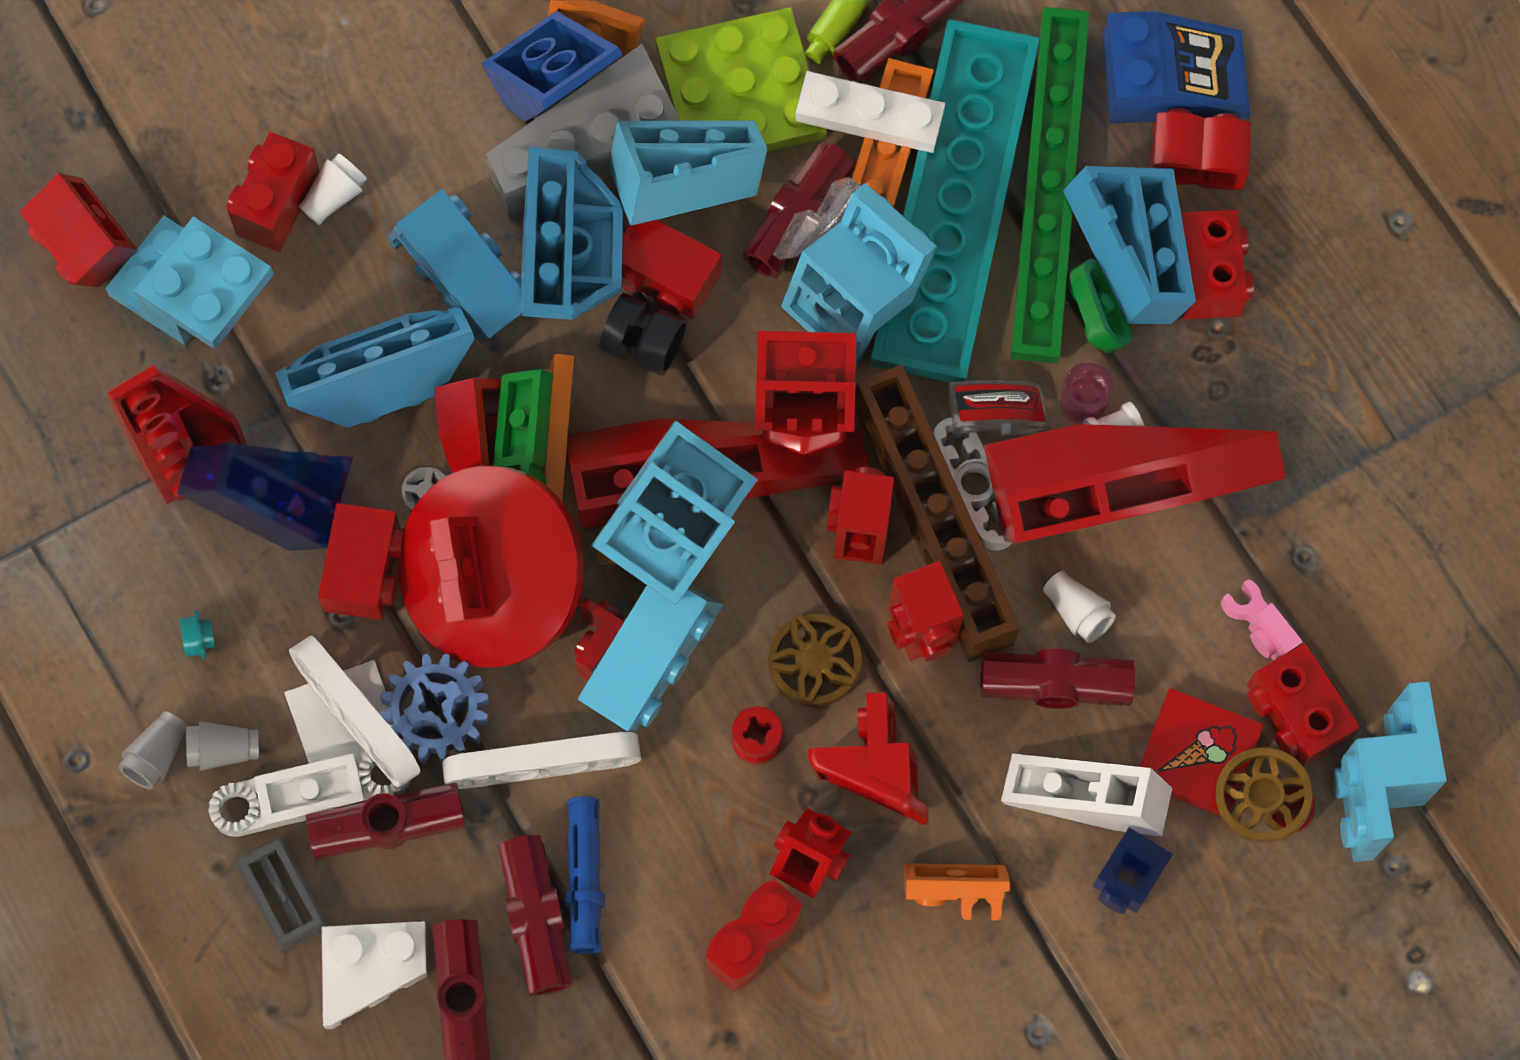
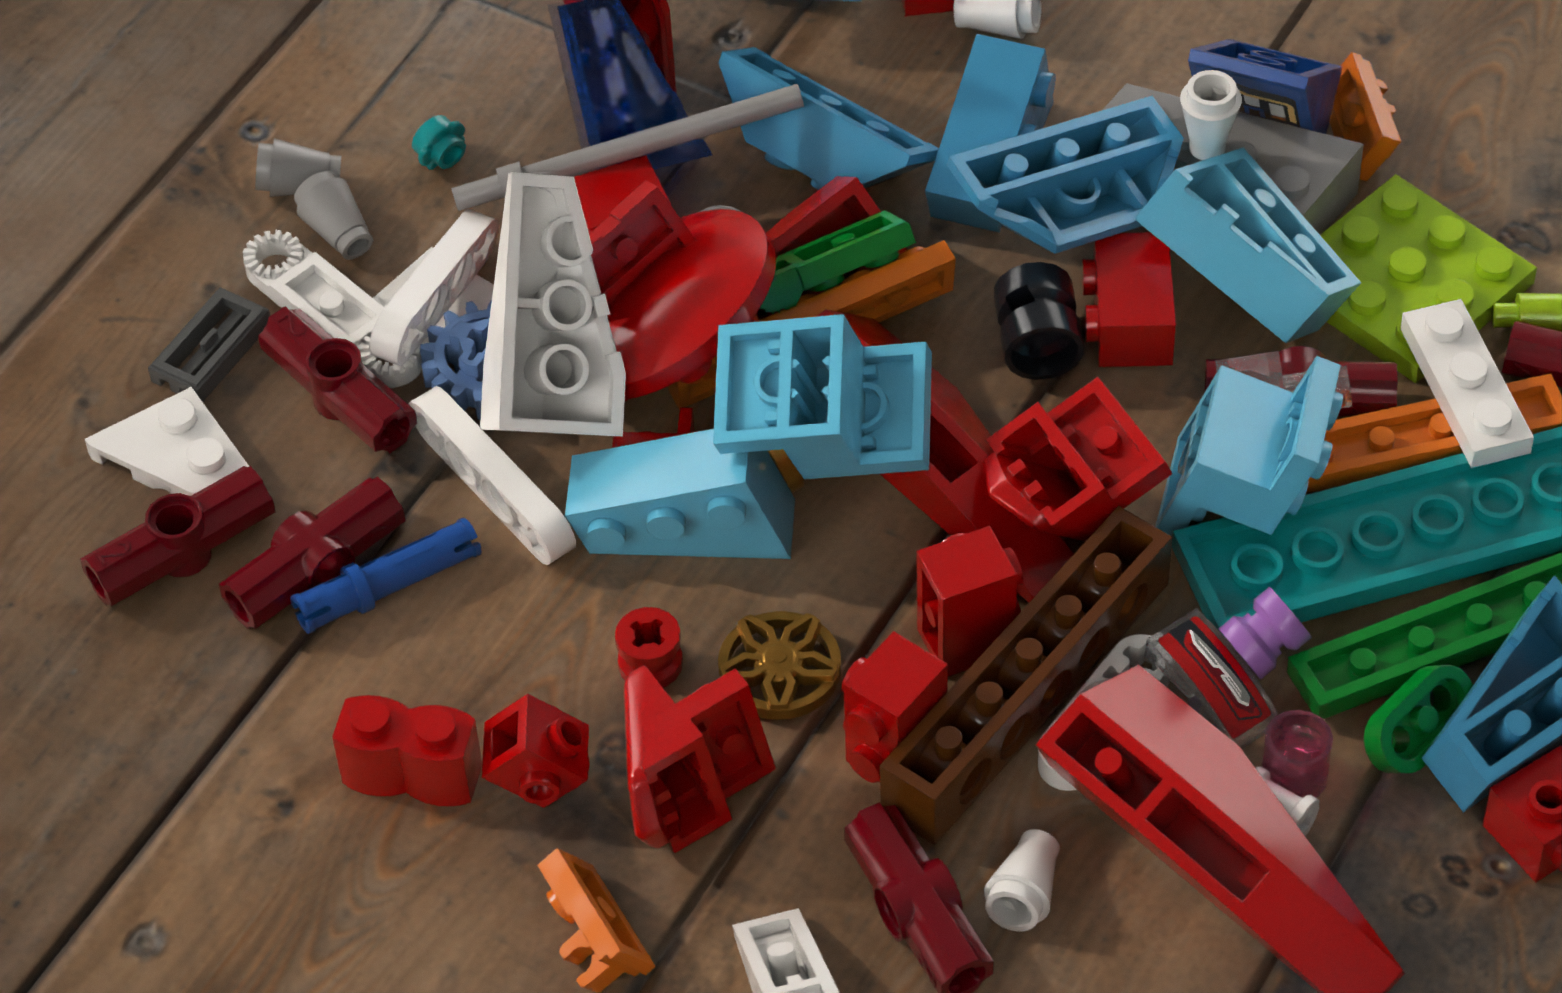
camera: 65 degrees right, 20 degrees down
none -> light grey bar [451,84,804,211]
none -> white wedge [480,172,626,437]
none -> white cone [1180,70,1242,160]
none -> medium lavender wheel [1218,586,1312,680]

